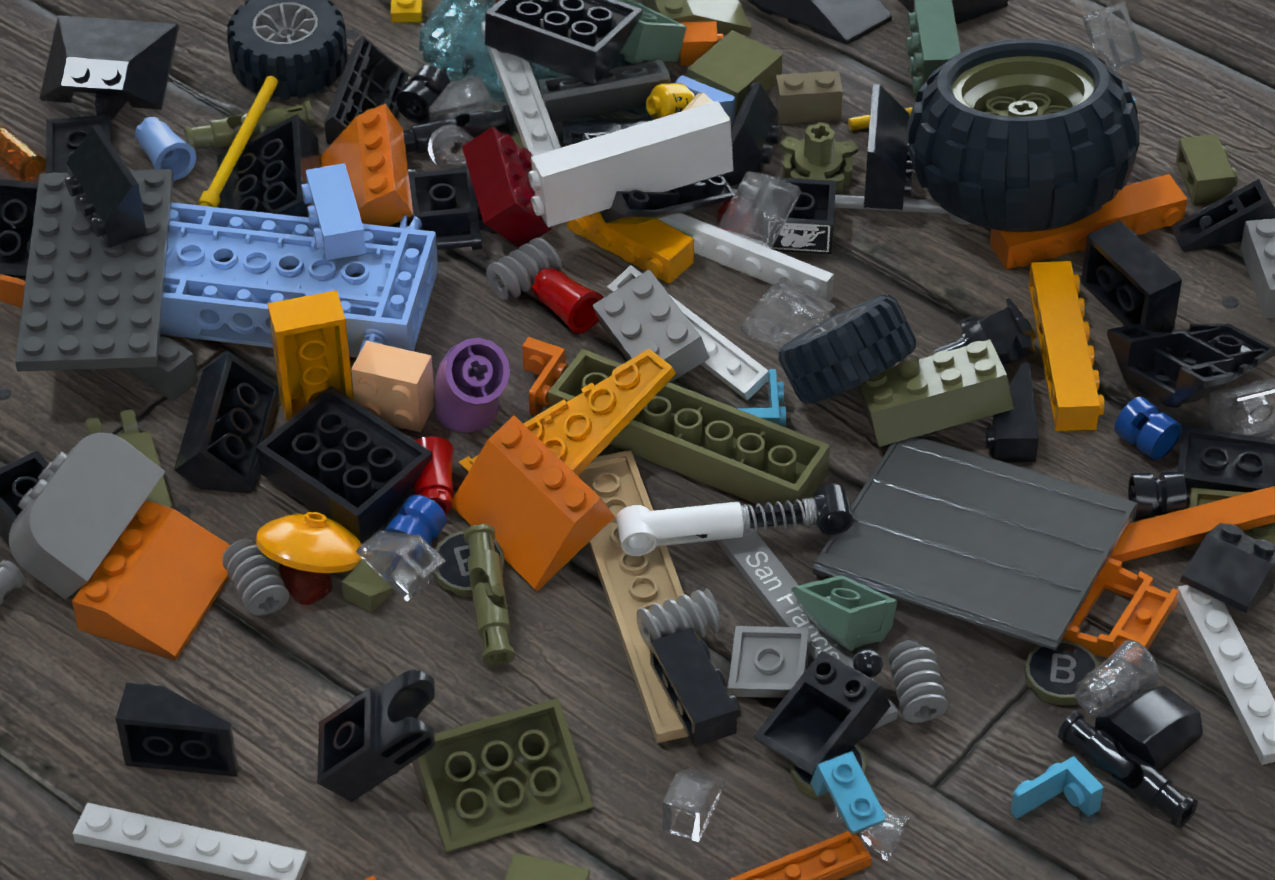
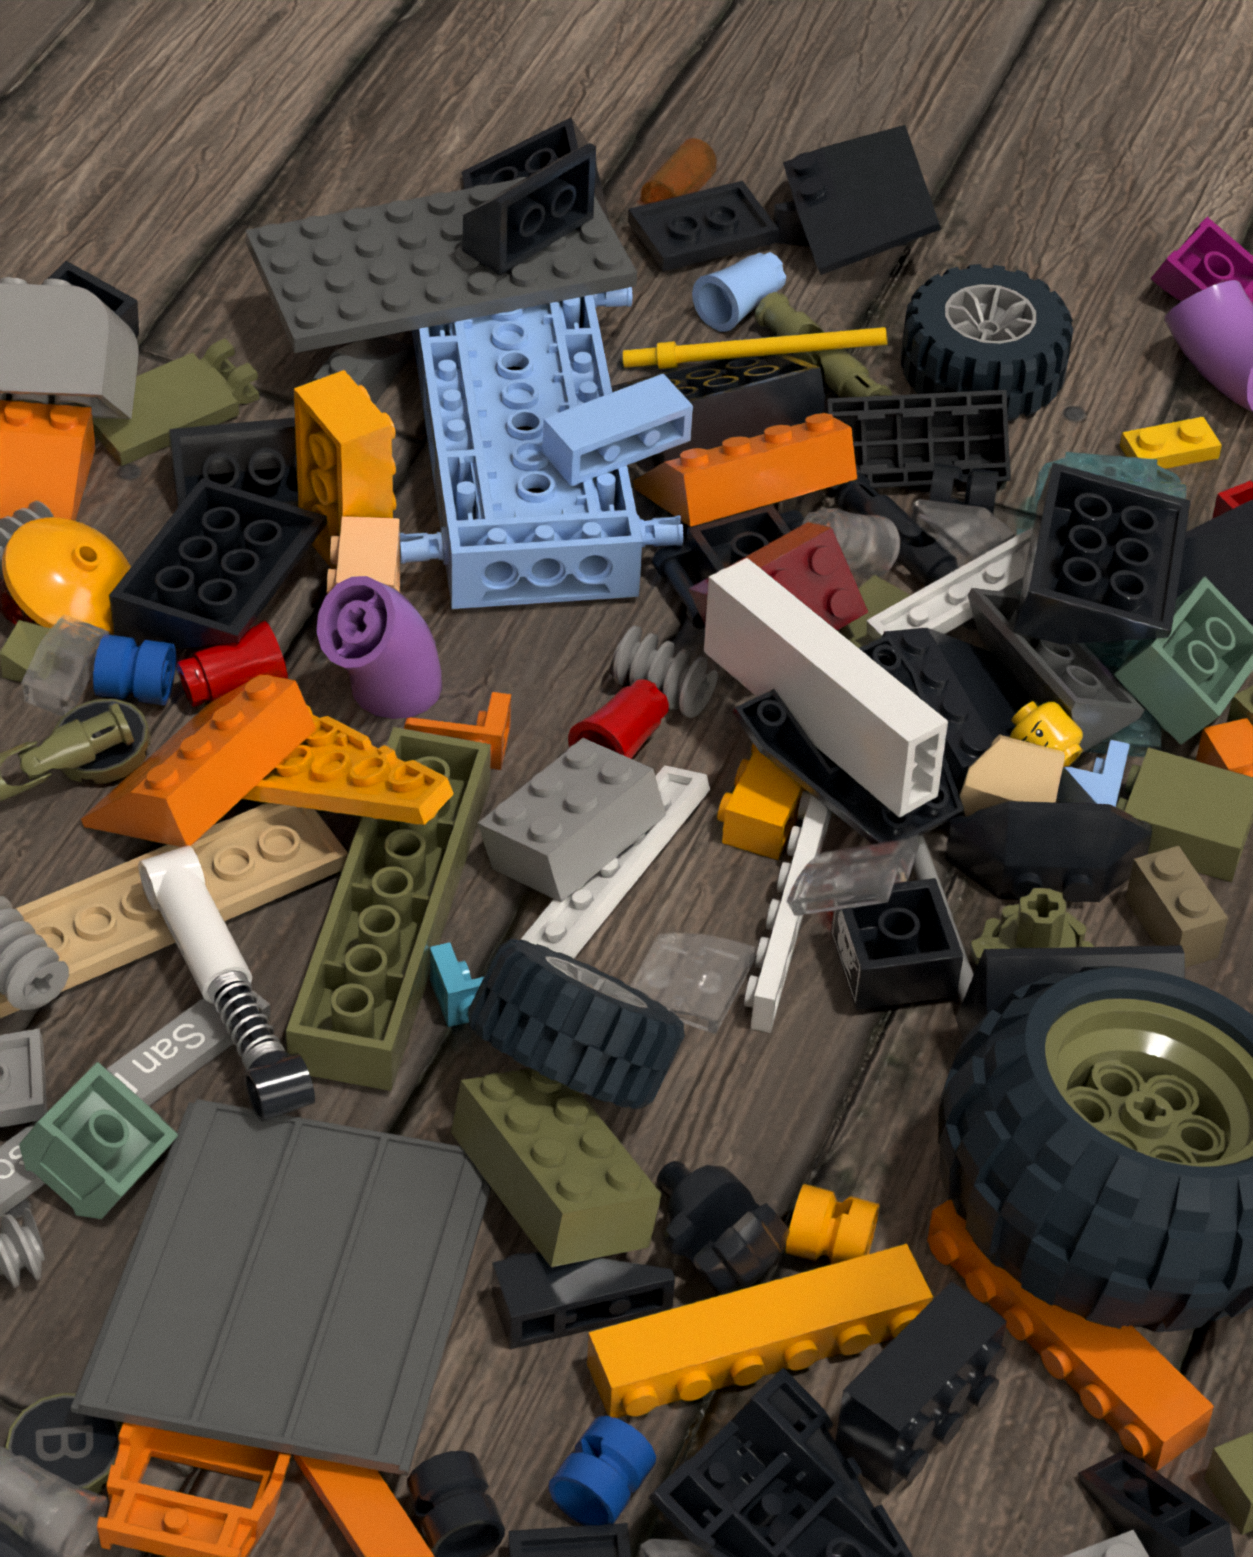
camera: 70 degrees right, 0 degrees up
none -> light orange wheel [786,1184,880,1265]

